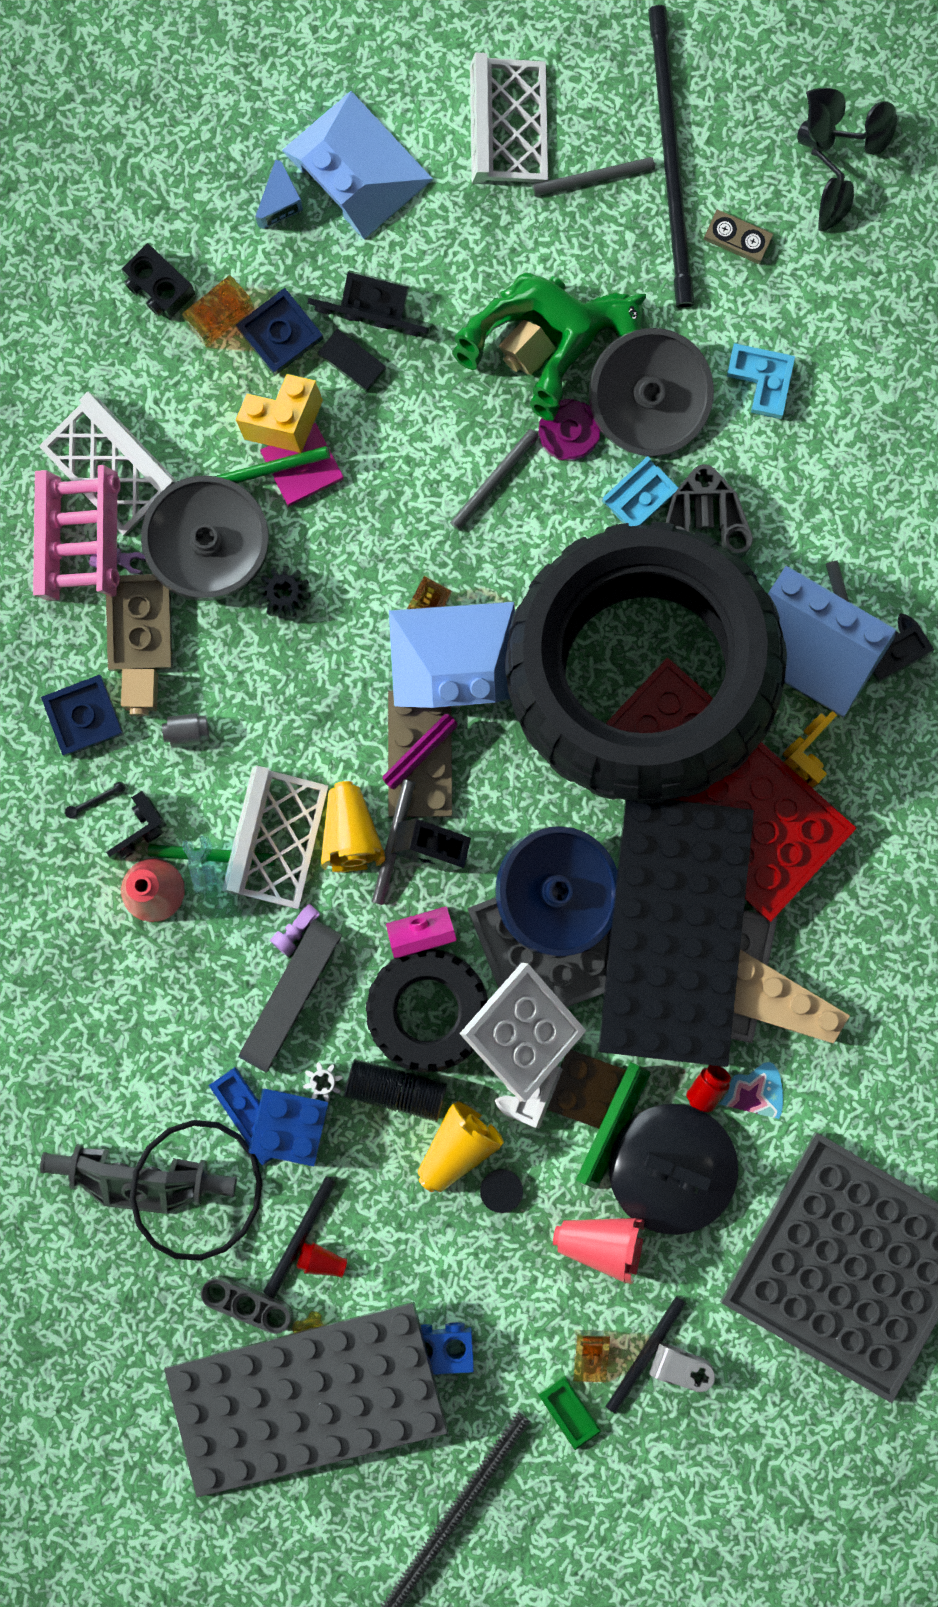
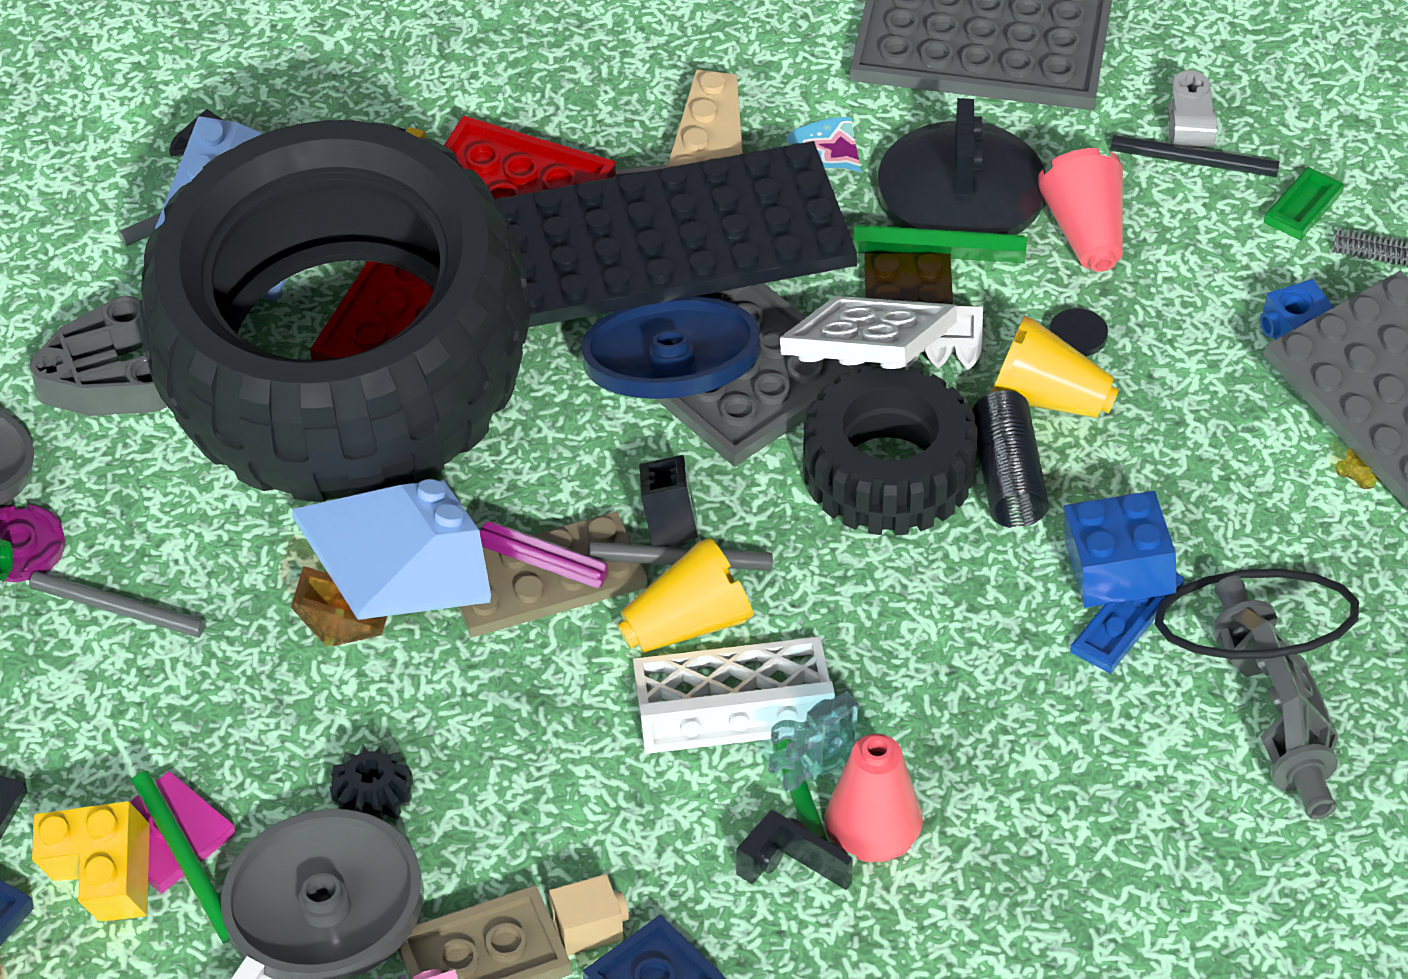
camera: 110 degrees left, 35 degrees down
black hinge [65,782,126,819] -> none
flat silver brick [162,713,209,748] -> none
dark grey beam [201,1276,293,1334] -> none
dark grey beam [238,919,342,1073] -> none
black bar [263,1176,337,1298] -> none
lavender piece [269,904,320,958] -> none
red cone [297,1242,347,1278] -> none
white gear [303,1062,343,1102] -> none
dark pink plate [386,906,457,959] -> none
clear orange slope [573,1329,610,1382] -> none
medium azure plate [602,456,678,526] -> none
red brick [686,1065,731,1112] -> none

